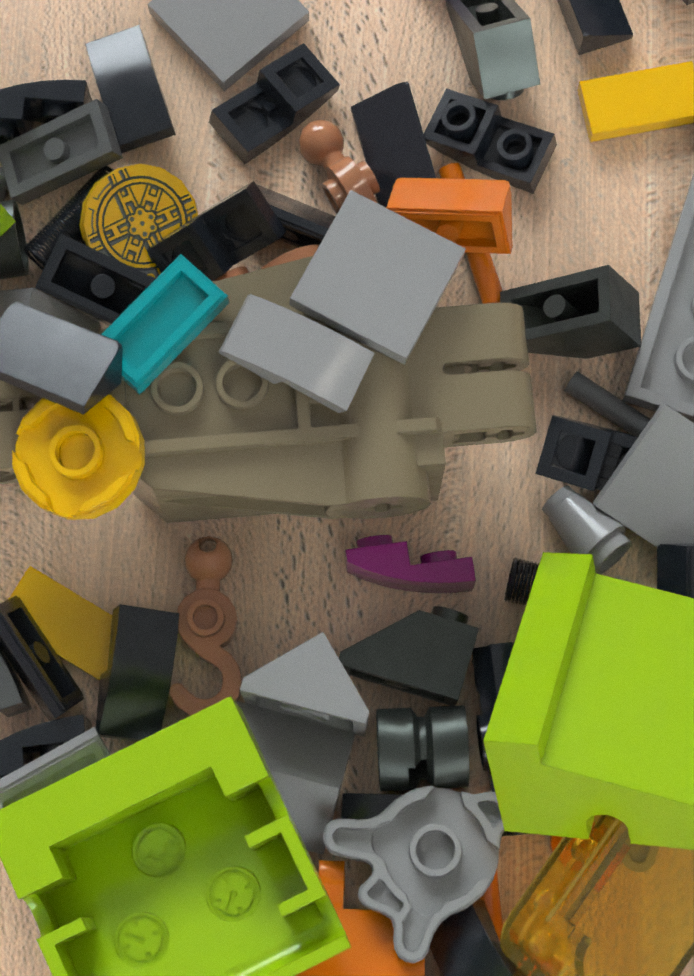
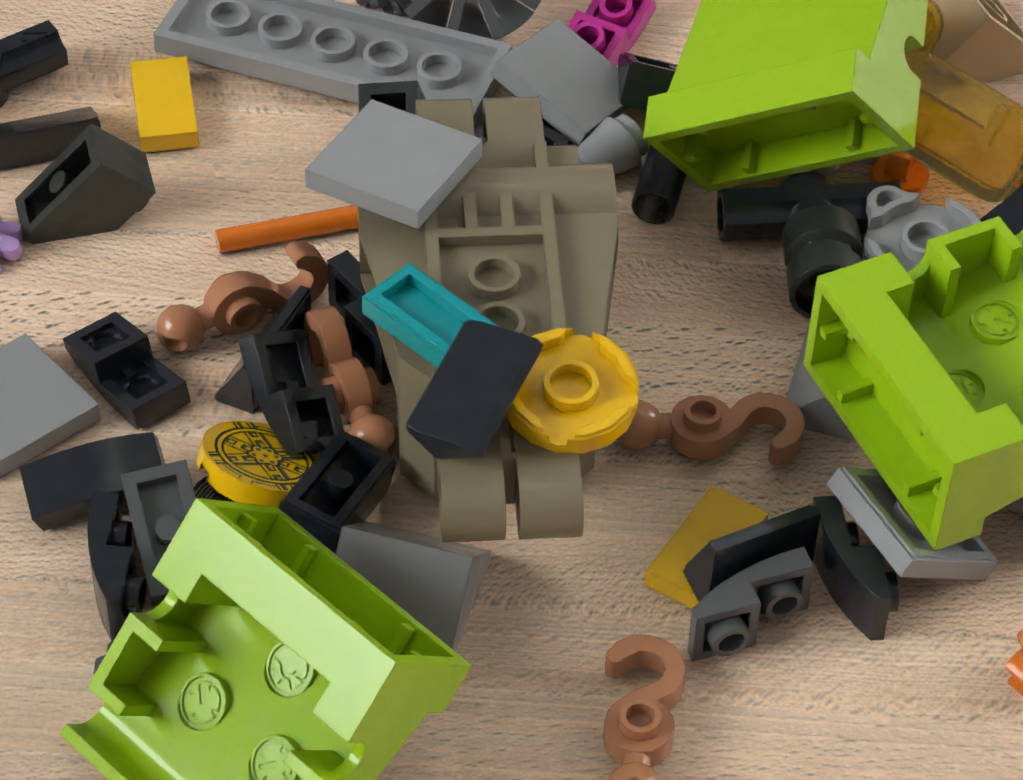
camera: 90 degrees left, 30 degrees down
black slope [95,604,180,742] -> none
light grey slope [218,294,375,413] -> none
light grey slope [240,632,369,737] -> none
pearl dark grey slope [339,606,479,706] -> none
magenta slope [345,535,476,593] -> none
black slope [351,81,436,207] -> none
orange slope [386,178,513,254] -> none
black slope [424,88,557,194] -> none

